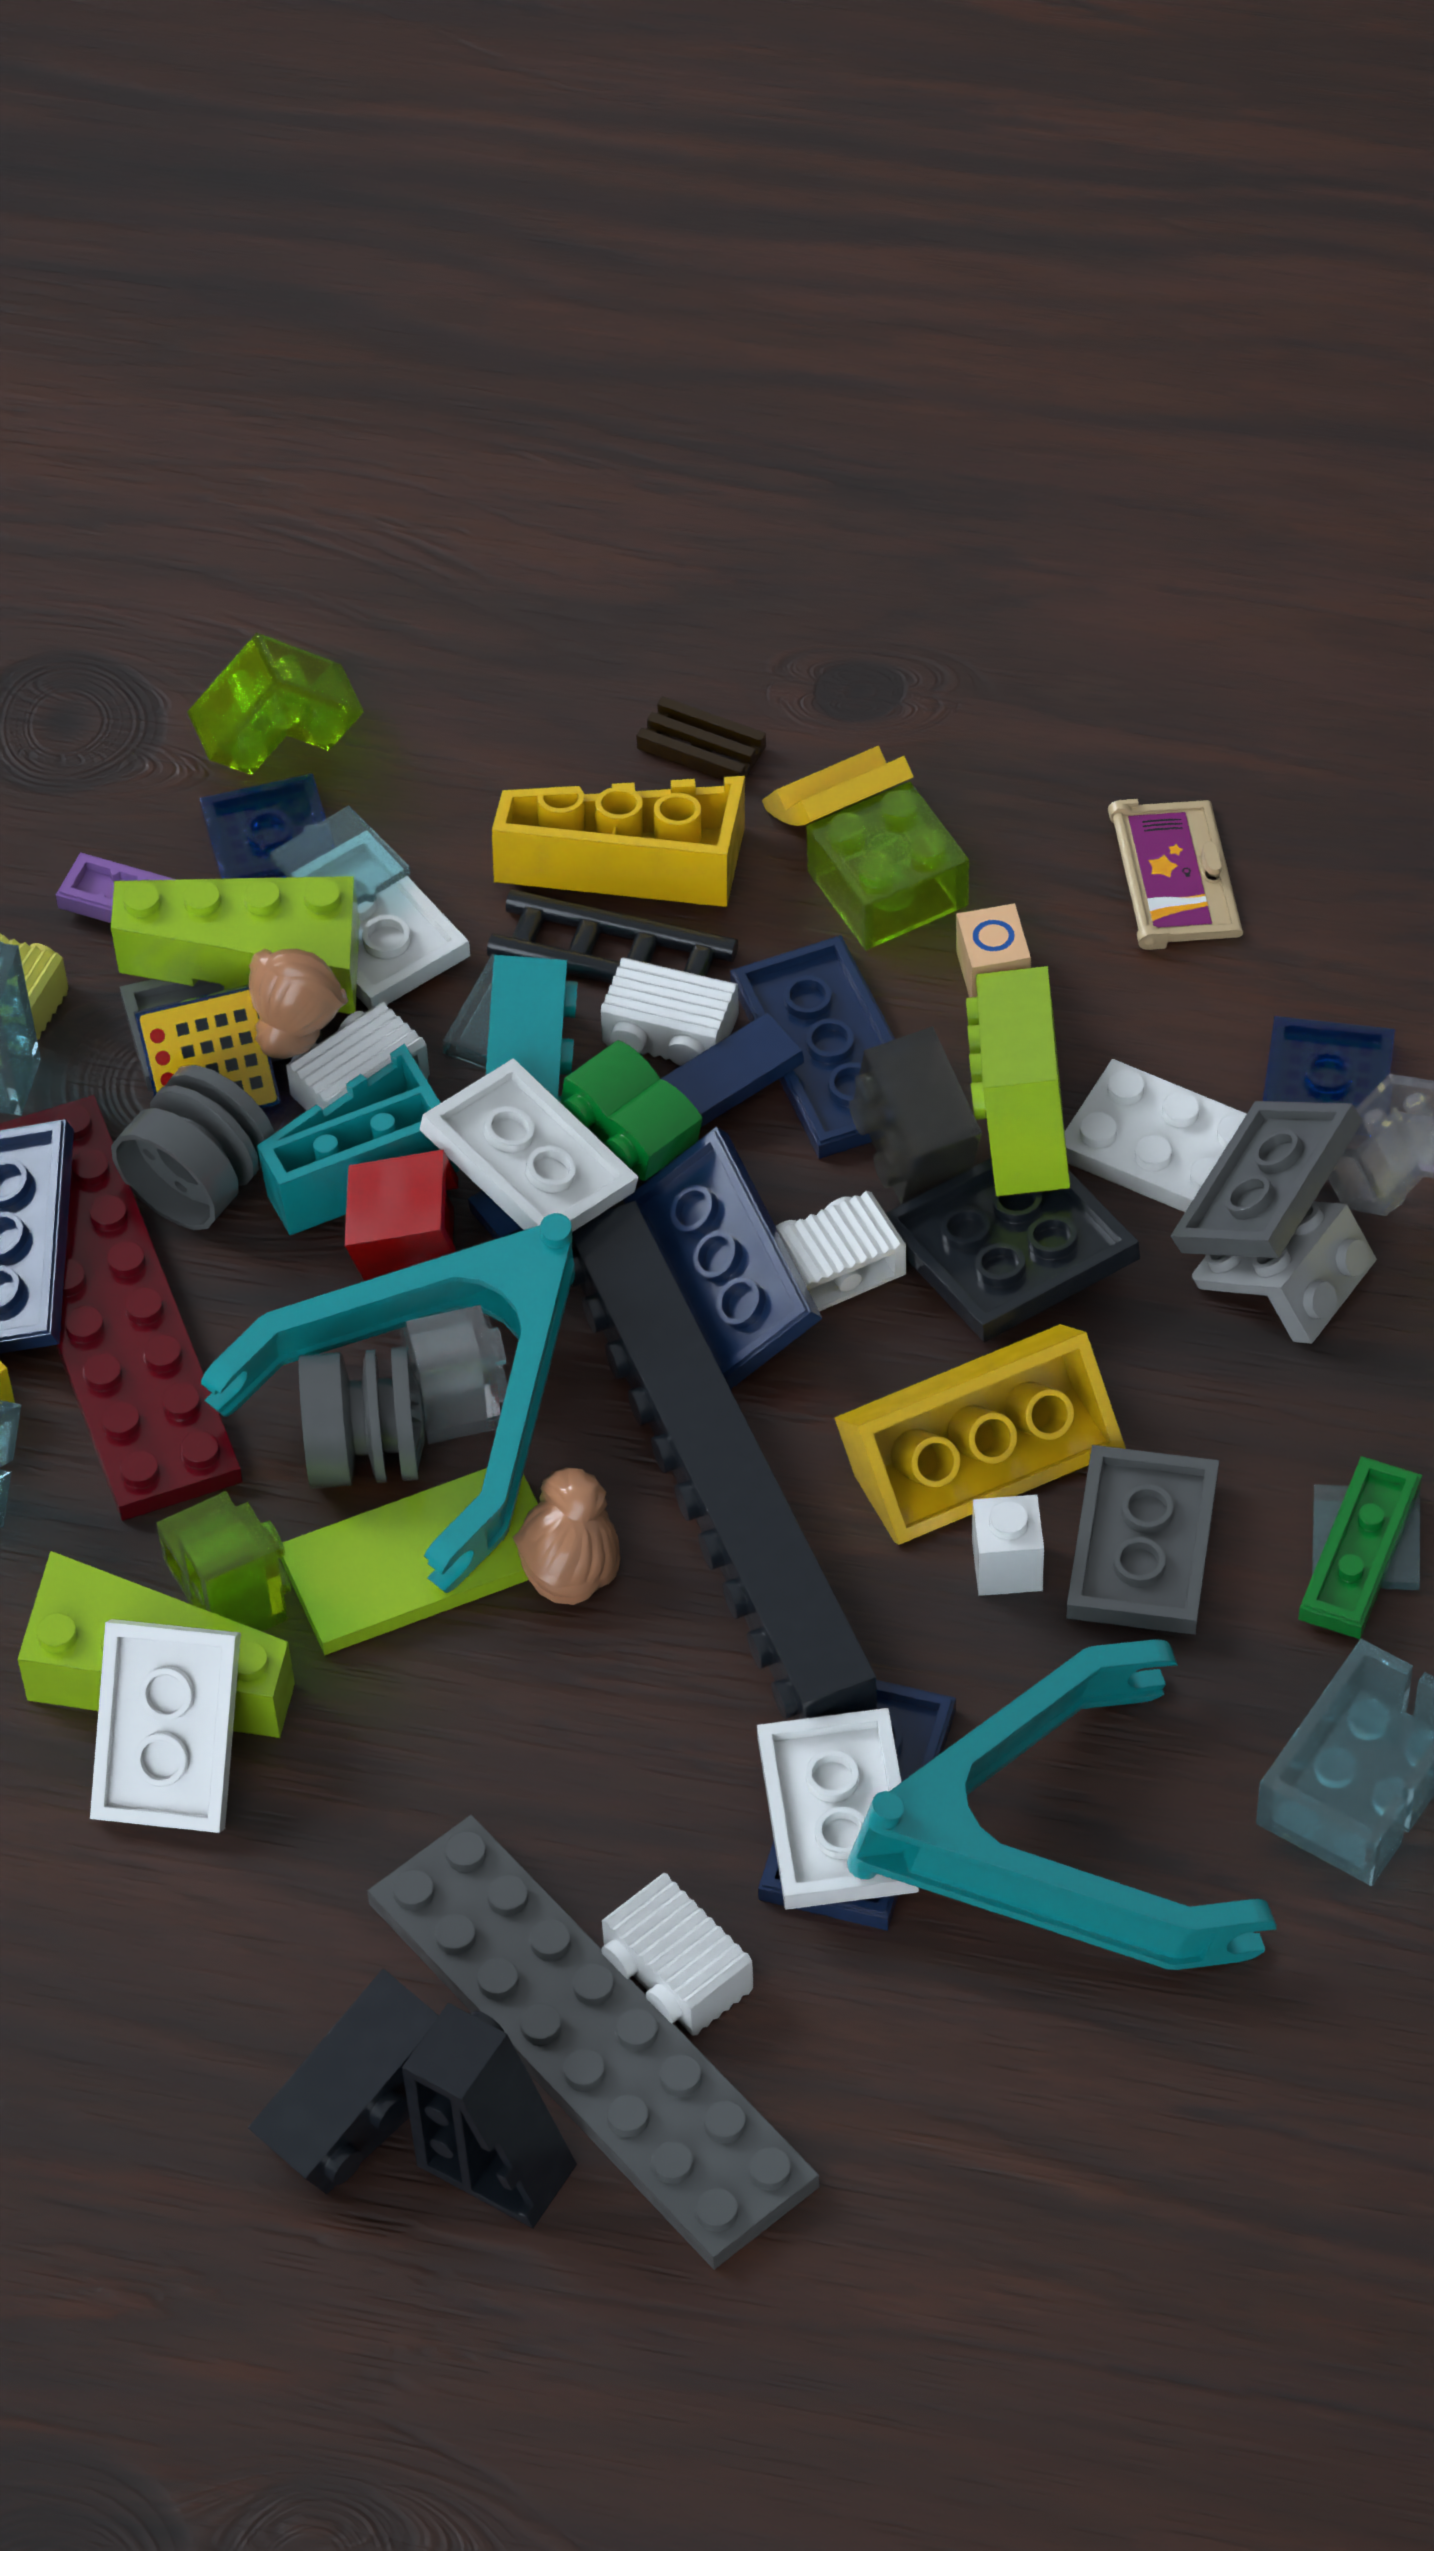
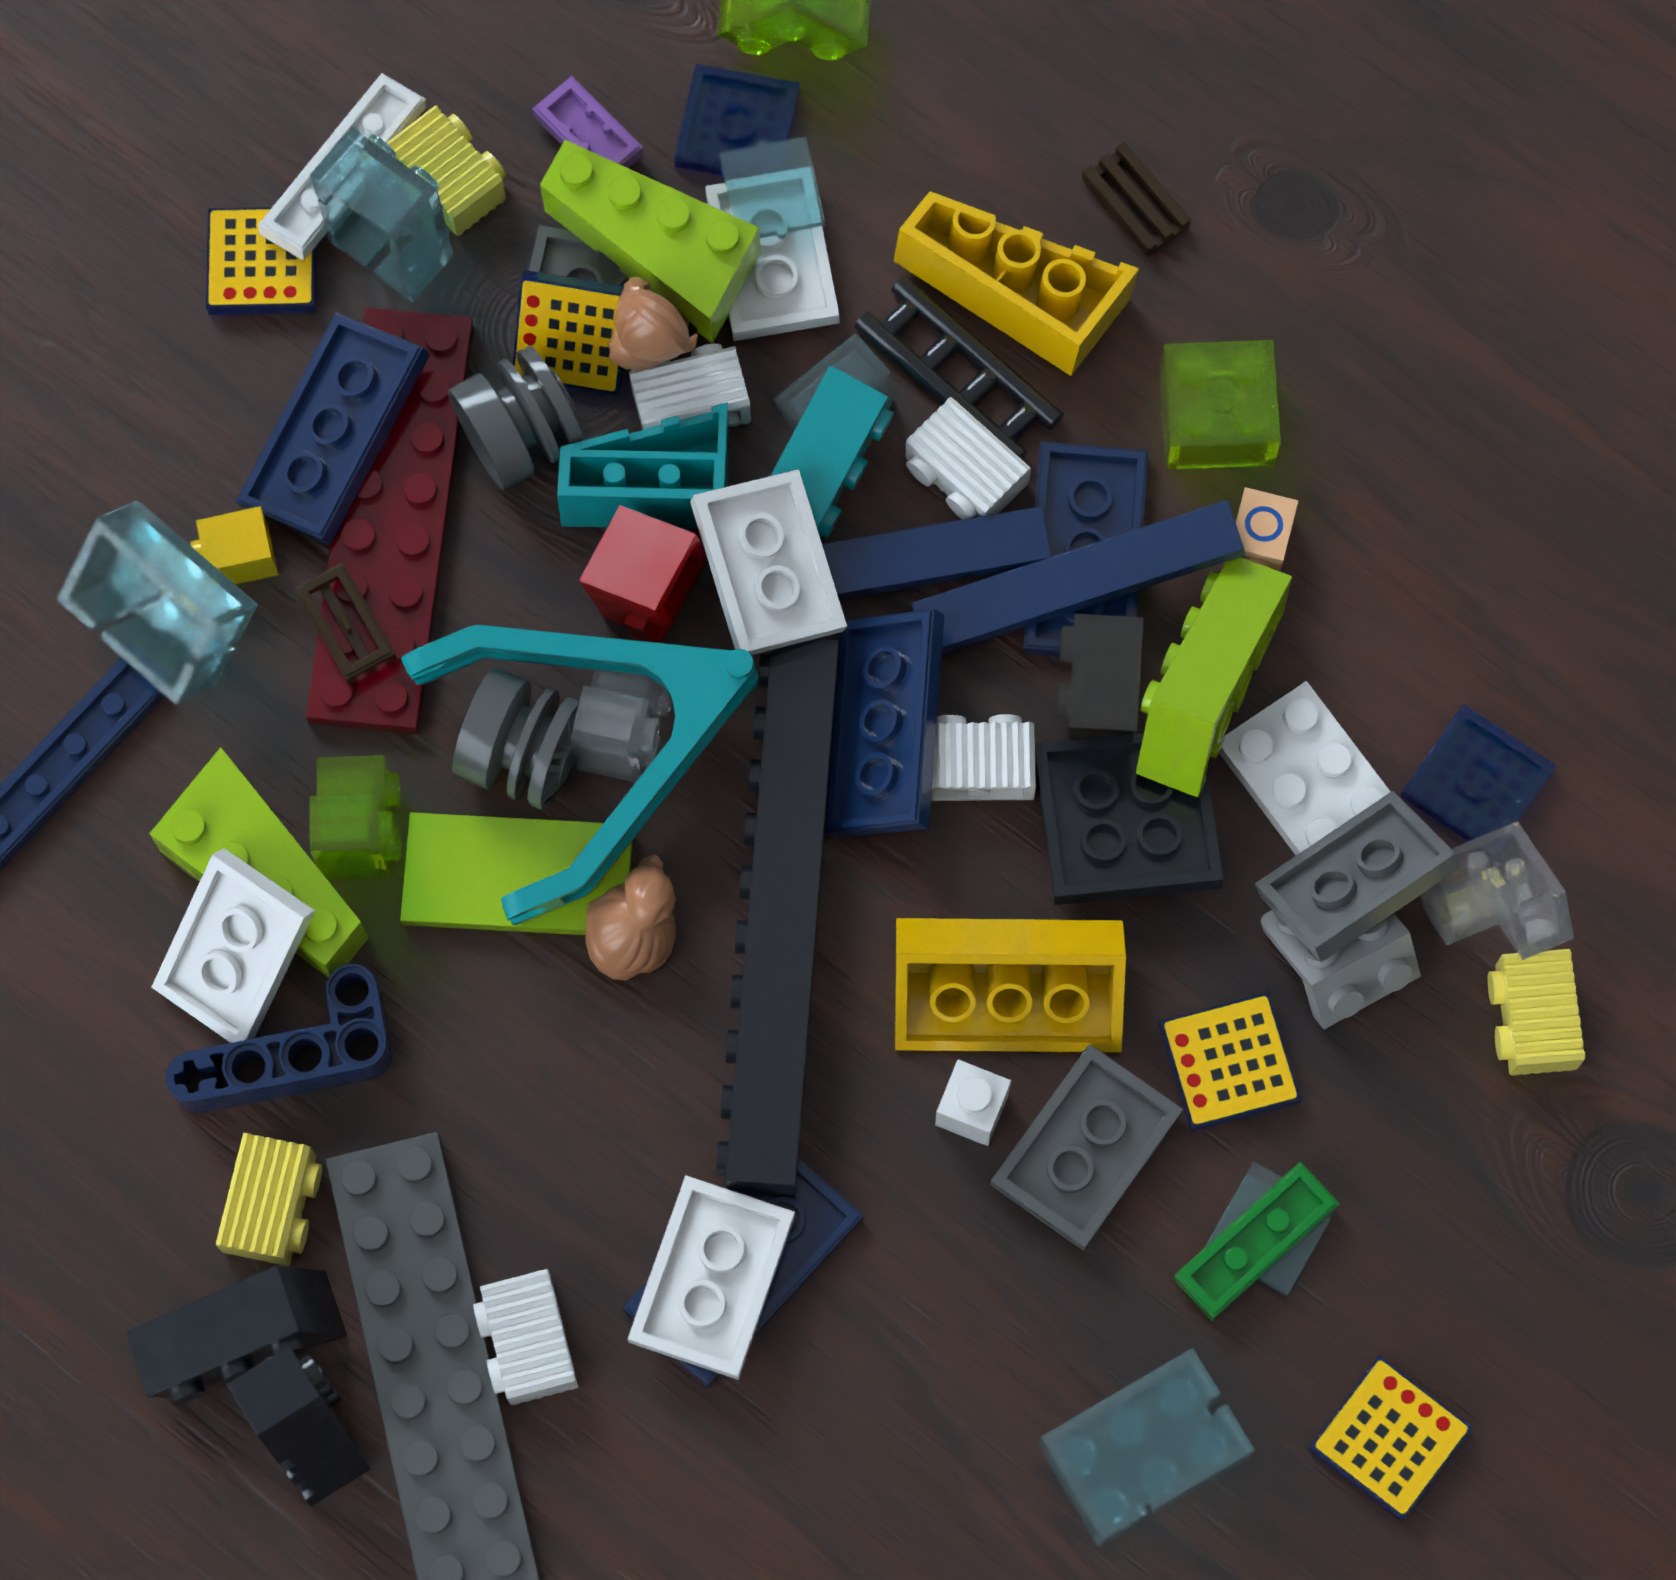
camera: 25 degrees right, 20 degrees up
green brick [560,1040,702,1181] -> none
yellow slope [762,745,914,826] -> none
teal piece [847,1640,1277,1970] -> none
door [1108,799,1243,950] -> none
none -> dark blue beam [165,964,392,1113]
none -> light yellow brick [215,1133,322,1266]
none -> dark brown tile [294,562,397,686]
none -> dark blue tile [912,499,1246,654]
none -> yellow tile [1158,992,1301,1133]

